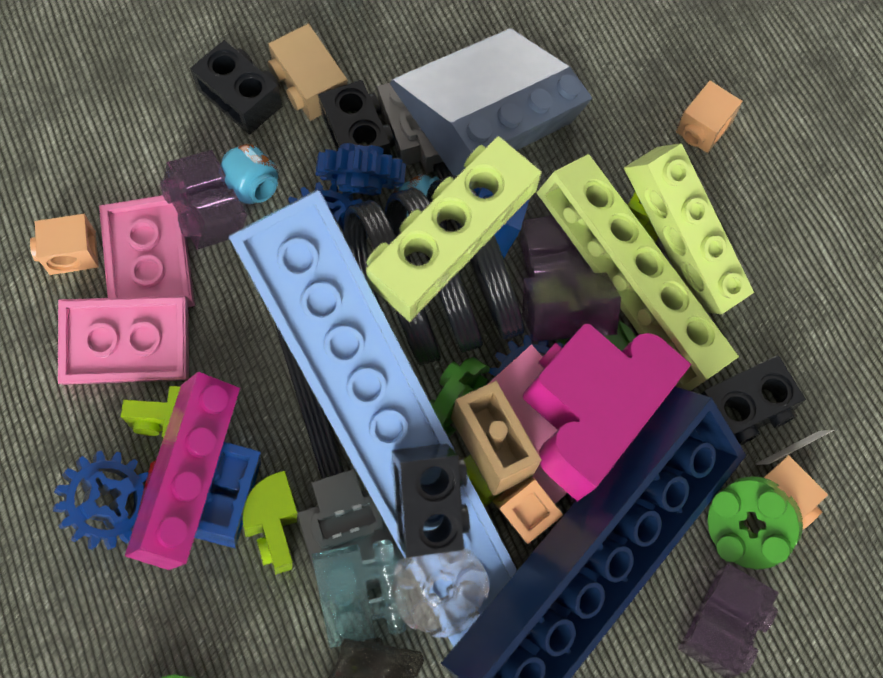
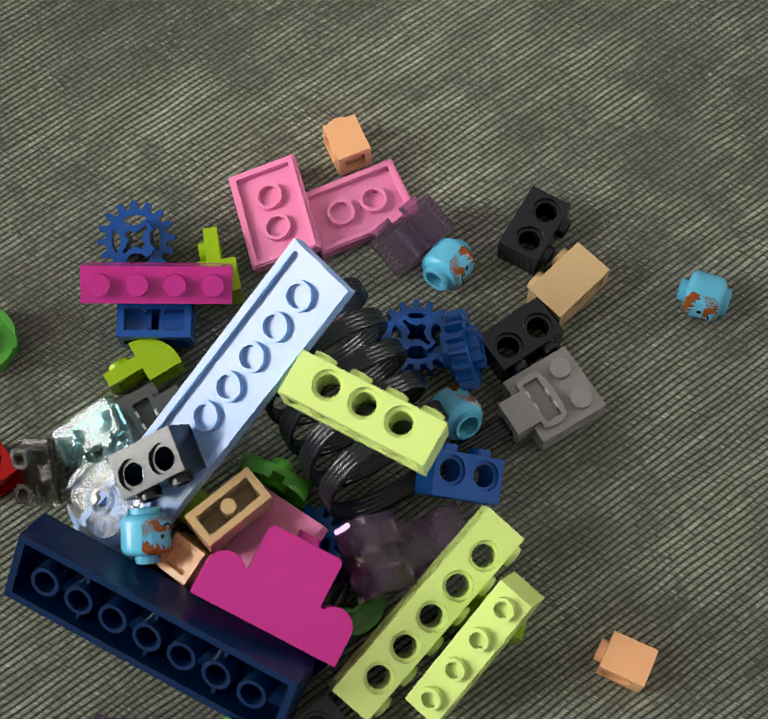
camera: 80 degrees right, 0 degrees up
sand blue slope [390,28,592,176] -> none
none -> medium azure head [120,506,172,564]

